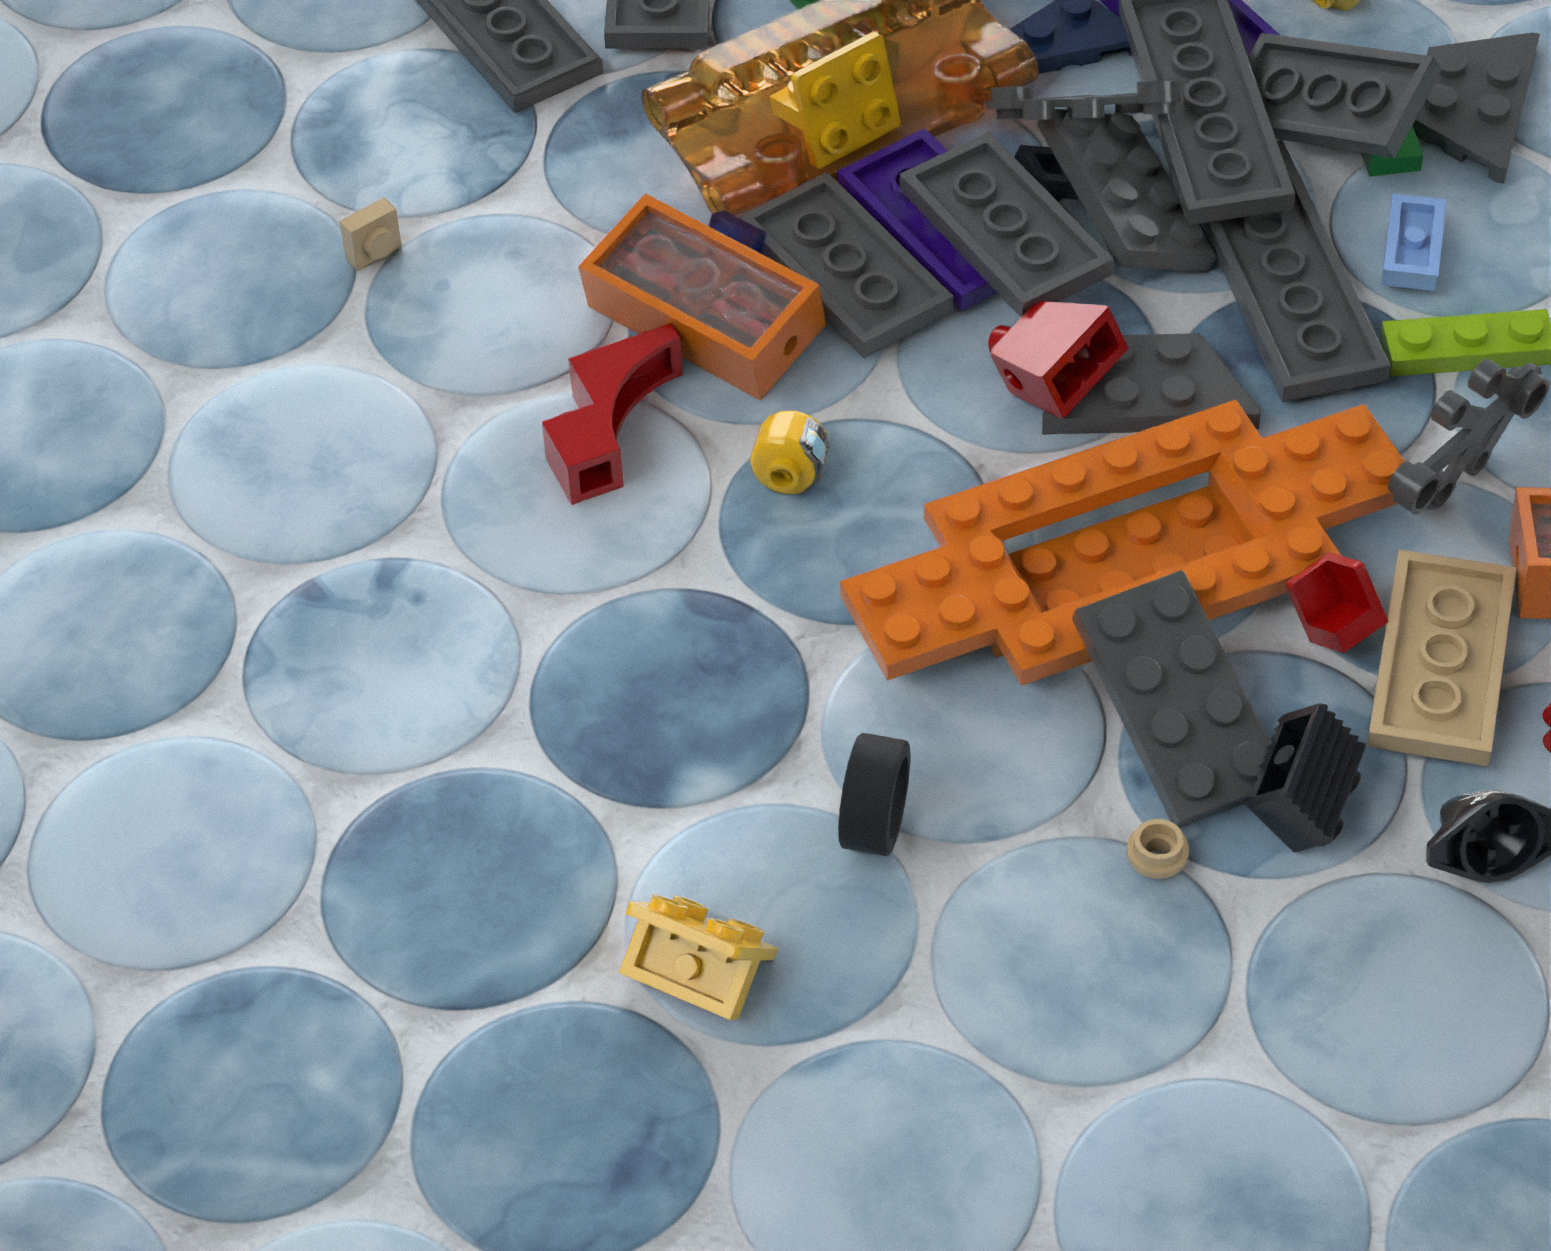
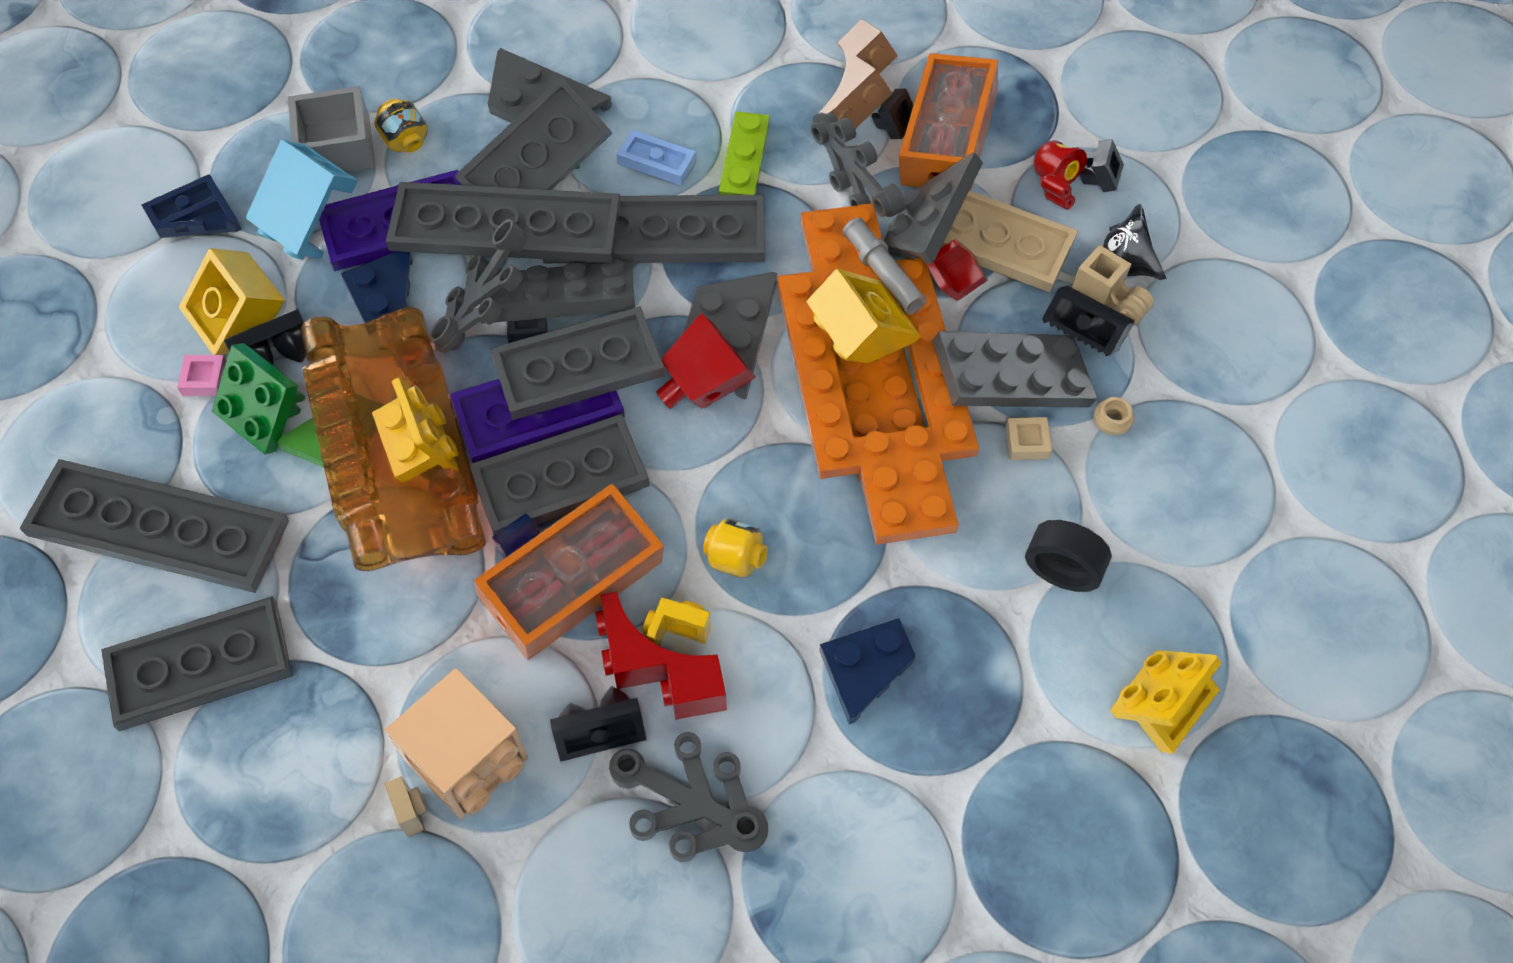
camera: 80 degrees left, 10 degrees up
none -> light nougat brick [384,668,528,820]
none -> black tile [550,686,647,762]
none -> dark grey plant [609,732,768,862]
none -> yellow bracket [643,597,711,646]
none -> yellow slope [806,268,921,364]
none -> dark blue wing [819,618,915,724]
none -> light grey pin [843,217,926,315]
none -> dark grey wing [884,152,983,264]
none -> tan plate [1005,417,1052,460]
none -> tan brick [1072,245,1154,326]

